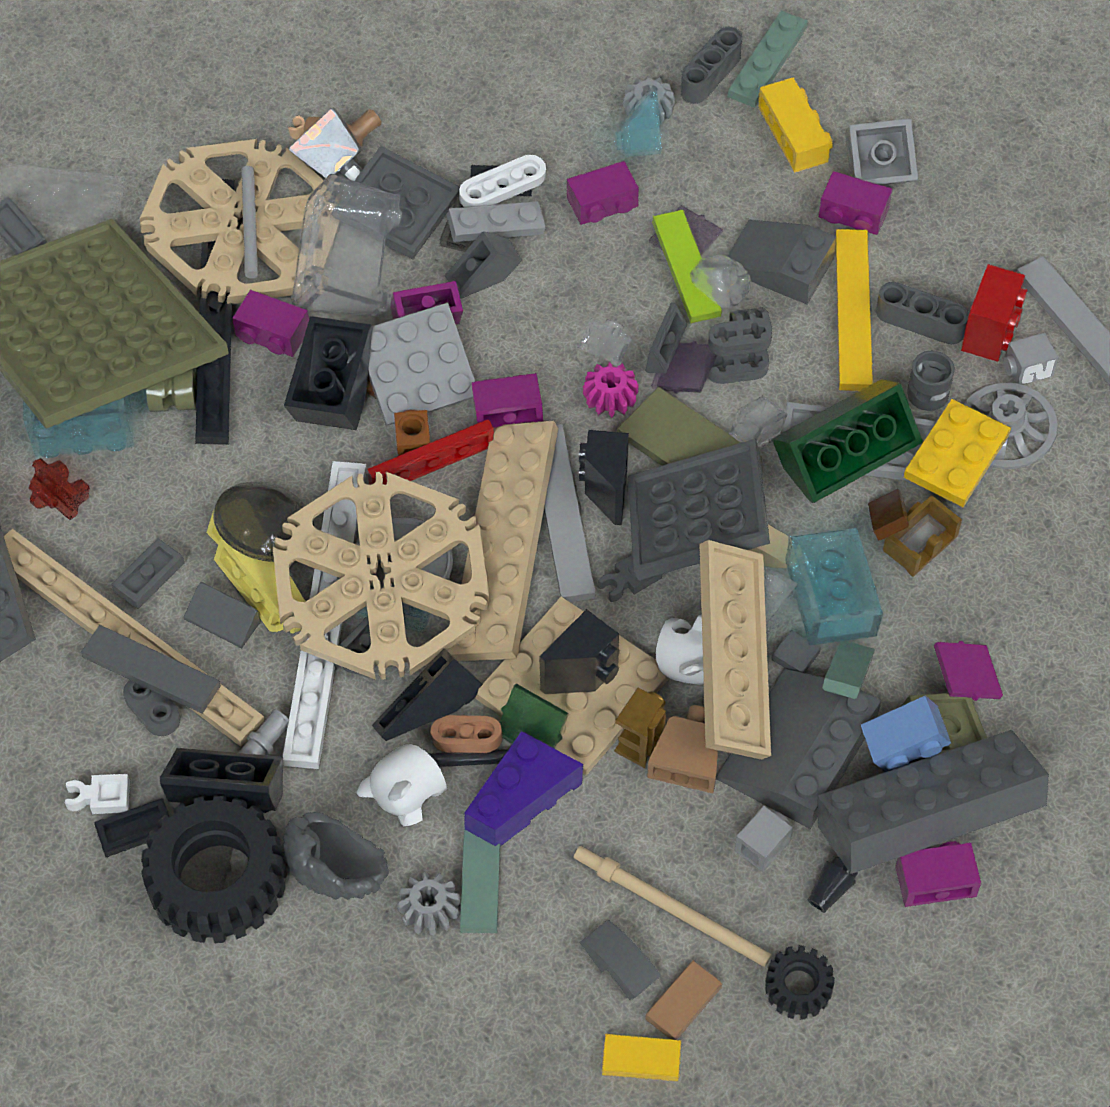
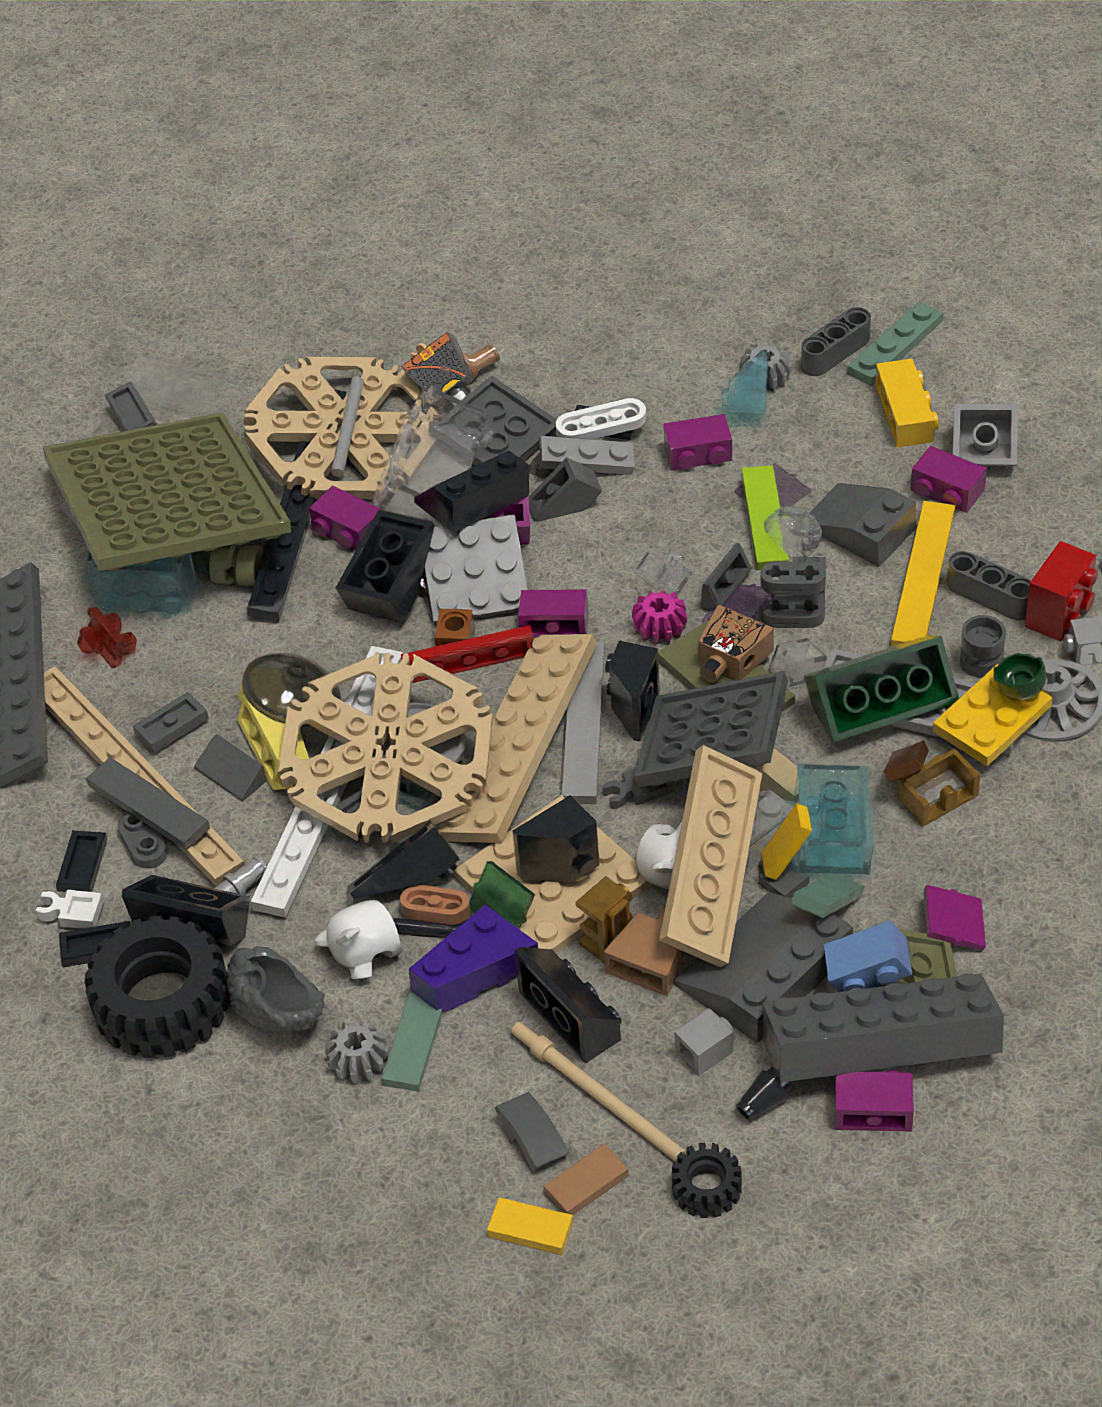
camera: 15 degrees right, 10 degrees down
none -> black tile [56,830,108,892]
none -> black slope [414,450,529,533]
none -> black slope [514,947,622,1064]
none -> medium nougat torso [698,605,774,683]
none -> yellow tile [761,803,812,880]
none -> dark green hair [993,653,1047,701]

